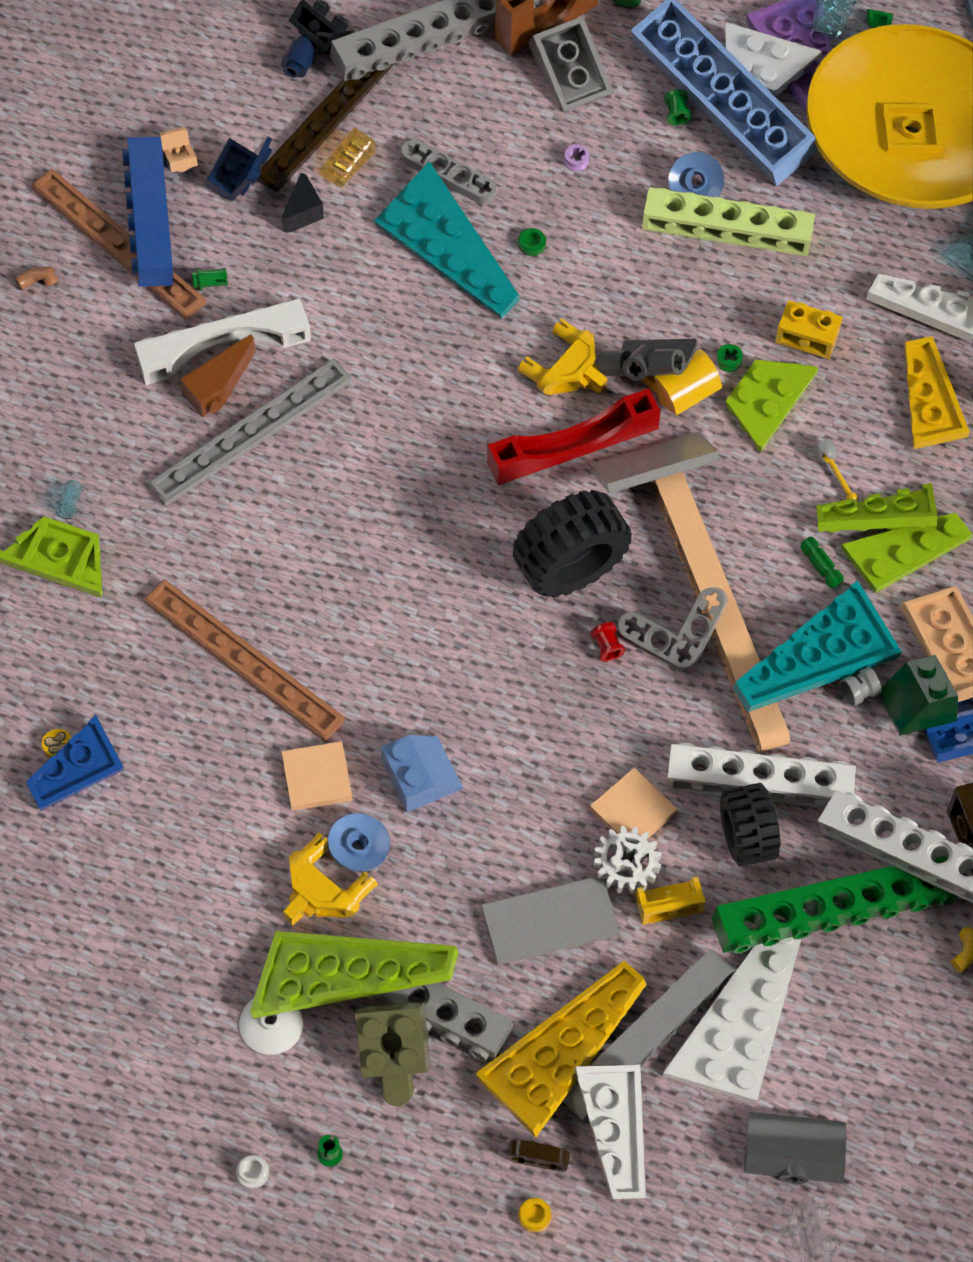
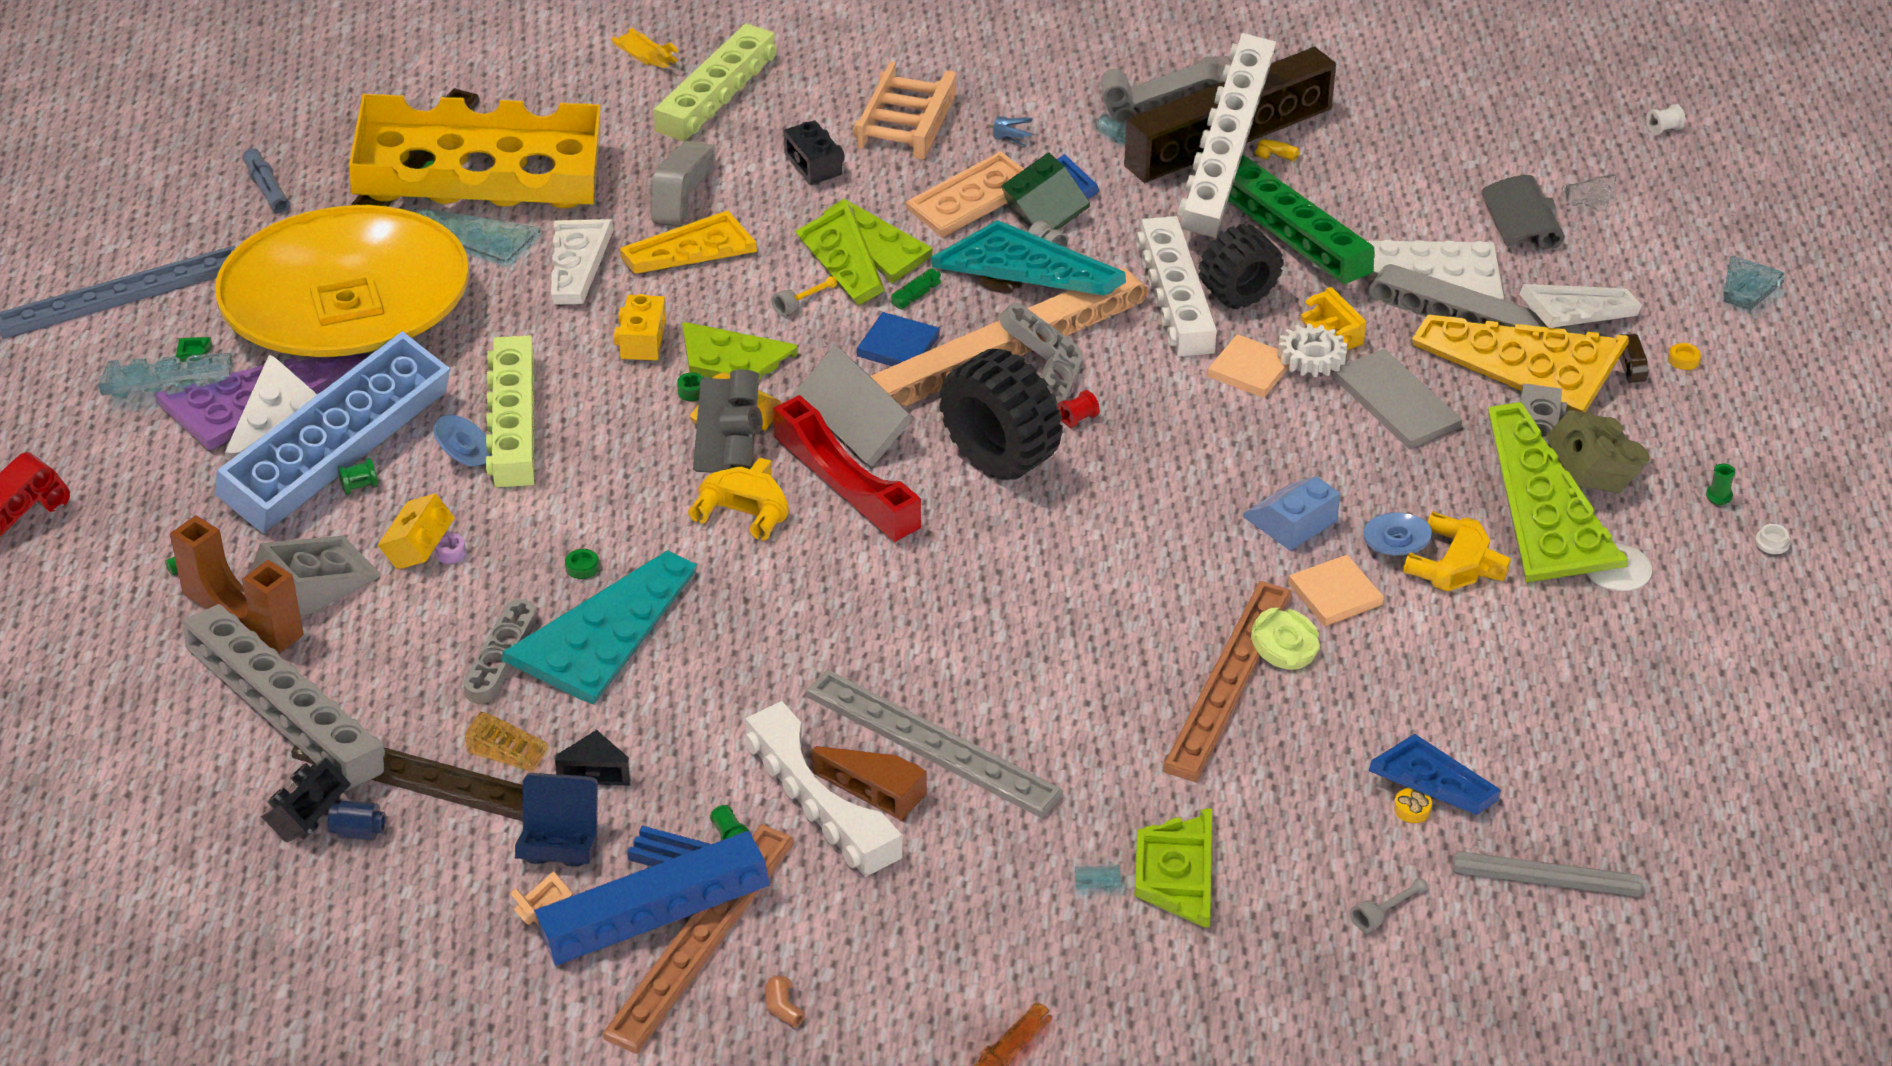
camera: 105 degrees left, 20 degrees down
none -> yellow brick [377,493,455,569]
none -> blue tile [627,825,711,866]
none -> blue tile [857,312,940,366]
none -> yellowish green tile [1251,607,1320,670]

